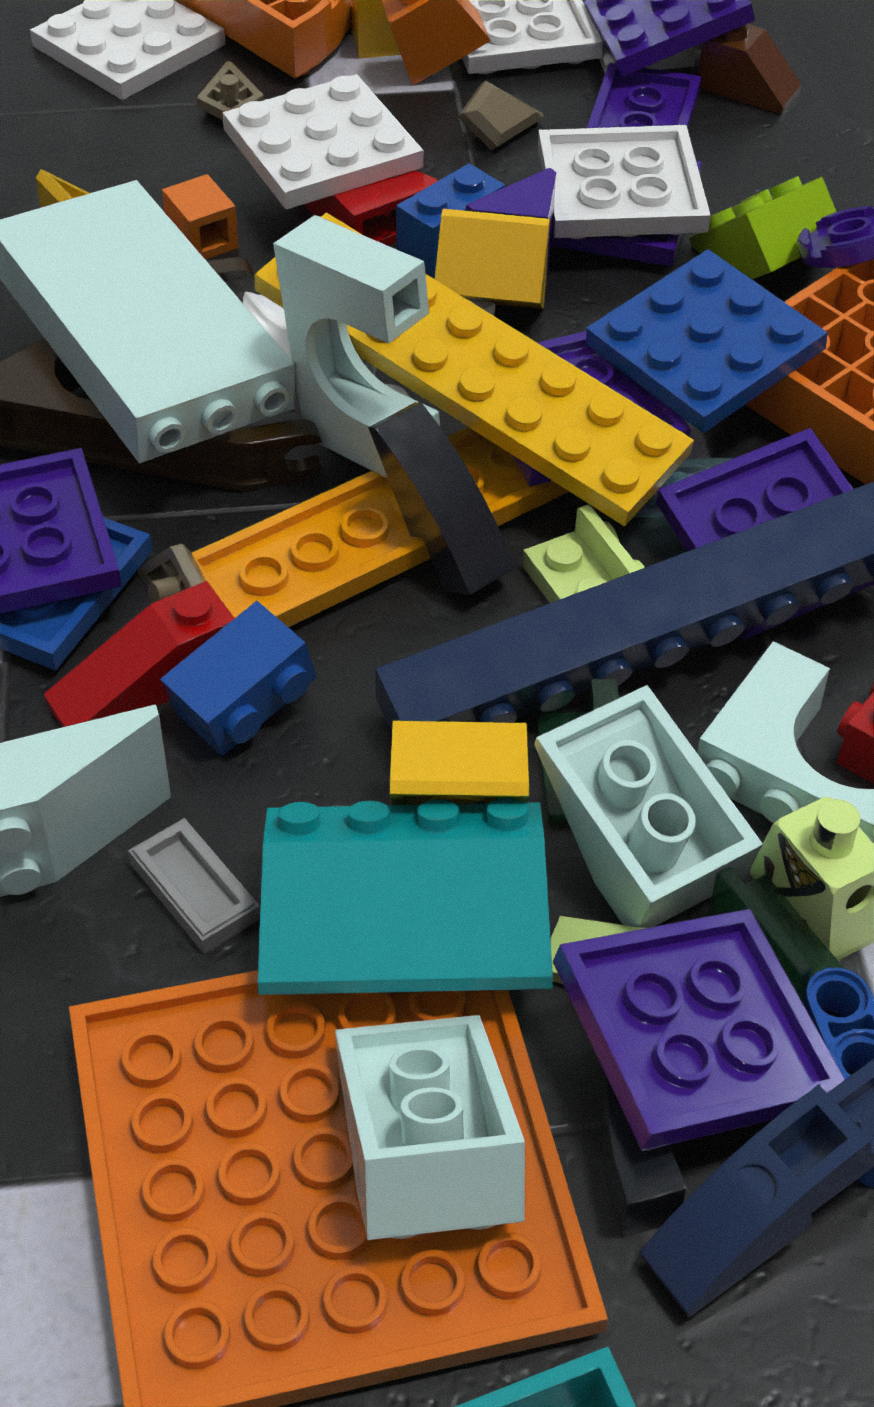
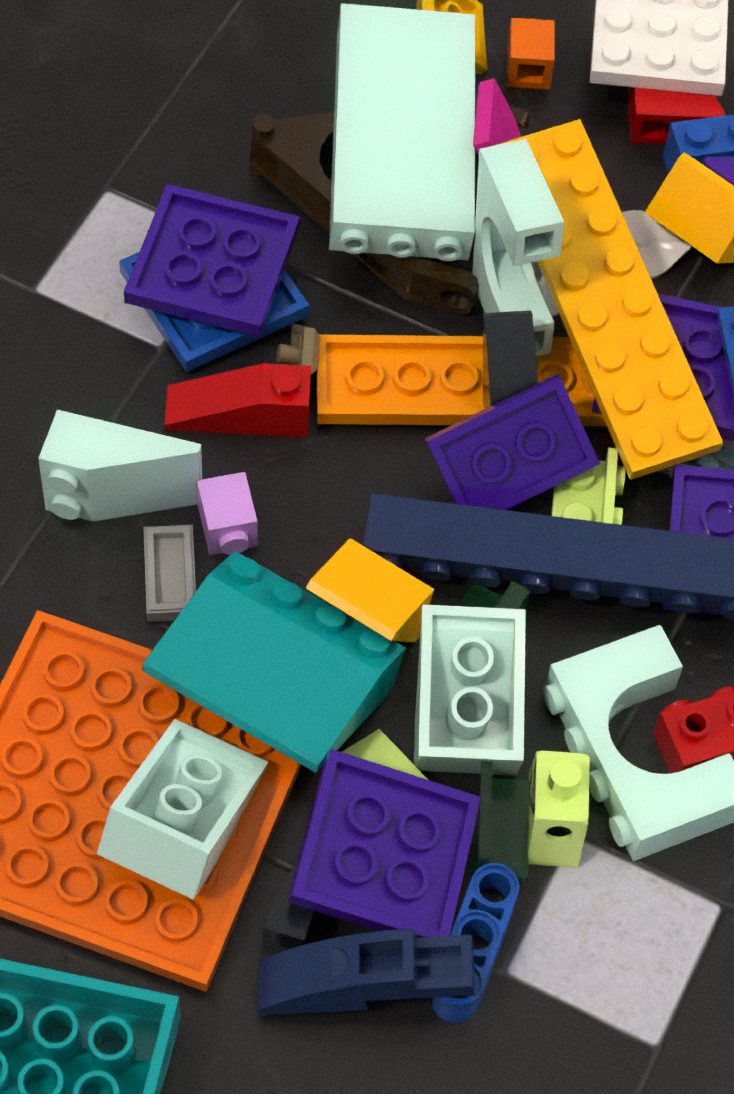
camera: 30 degrees right, 10 degrees up
blue brick [160,601,317,757] -> none
none -> lavender brick [197,472,258,555]
none -> dark purple plate [425,374,600,510]
none -> dark pink tile [473,78,521,156]

